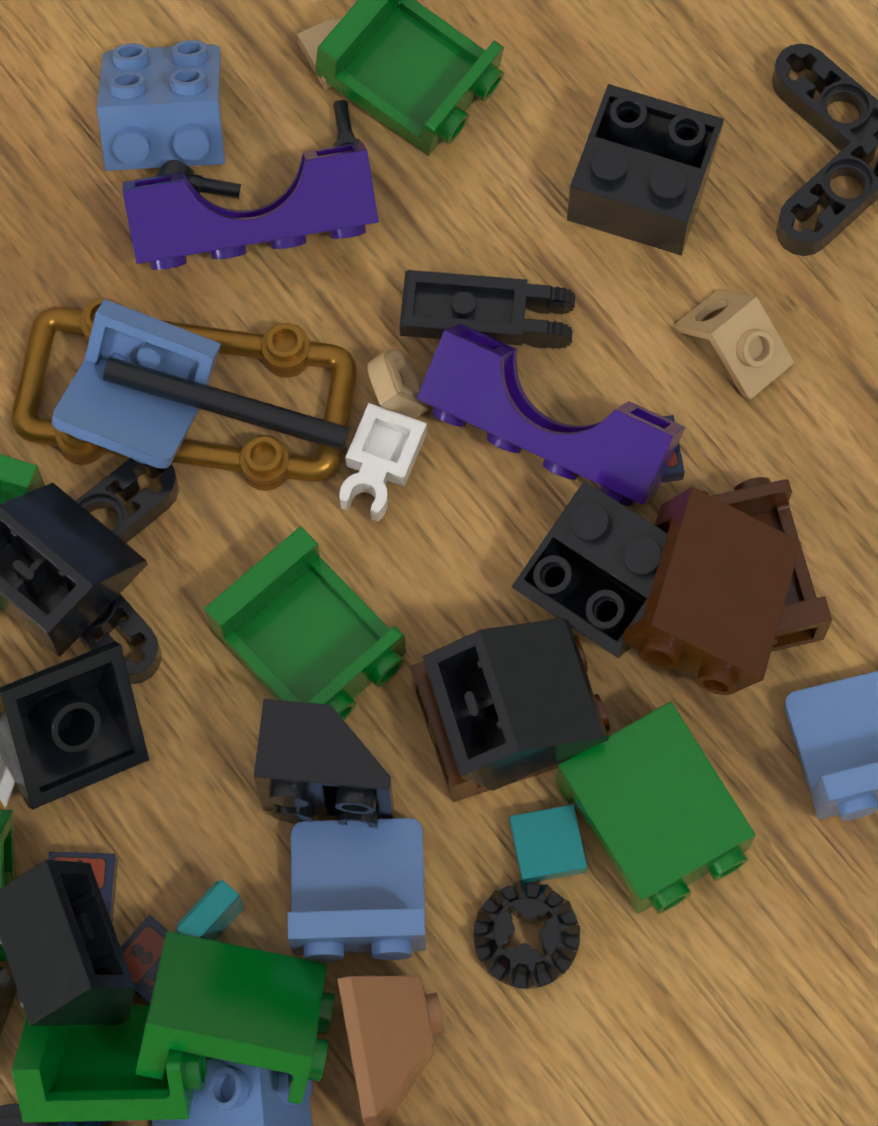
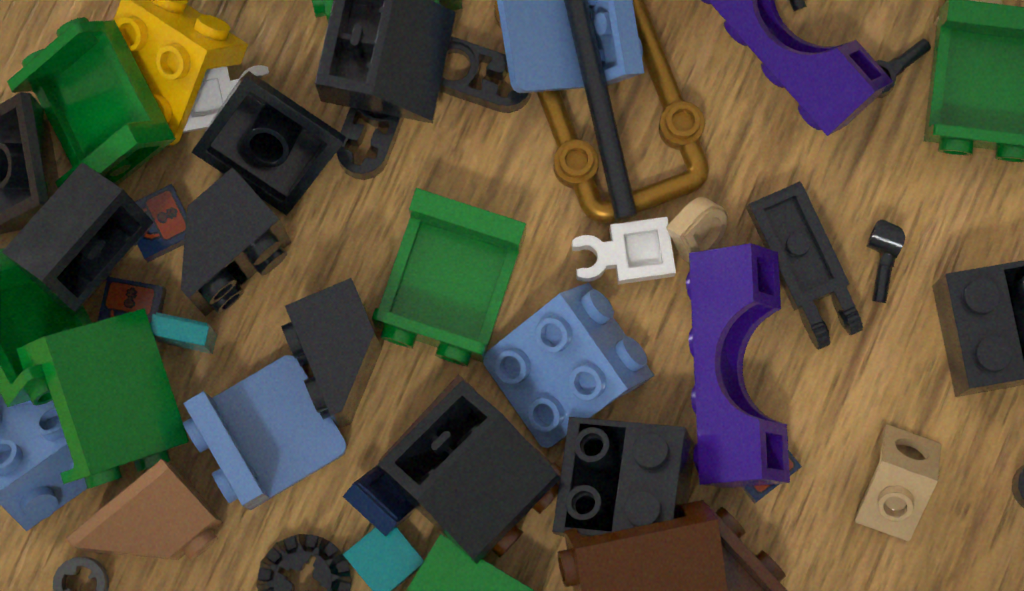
camera: 60 degrees right, 10 degrees up
none -> black slope [181,167,291,317]
none -> dark blue tile [343,465,416,536]
none -> medium blue bracket [483,282,655,448]
none -> black hand [866,219,905,303]

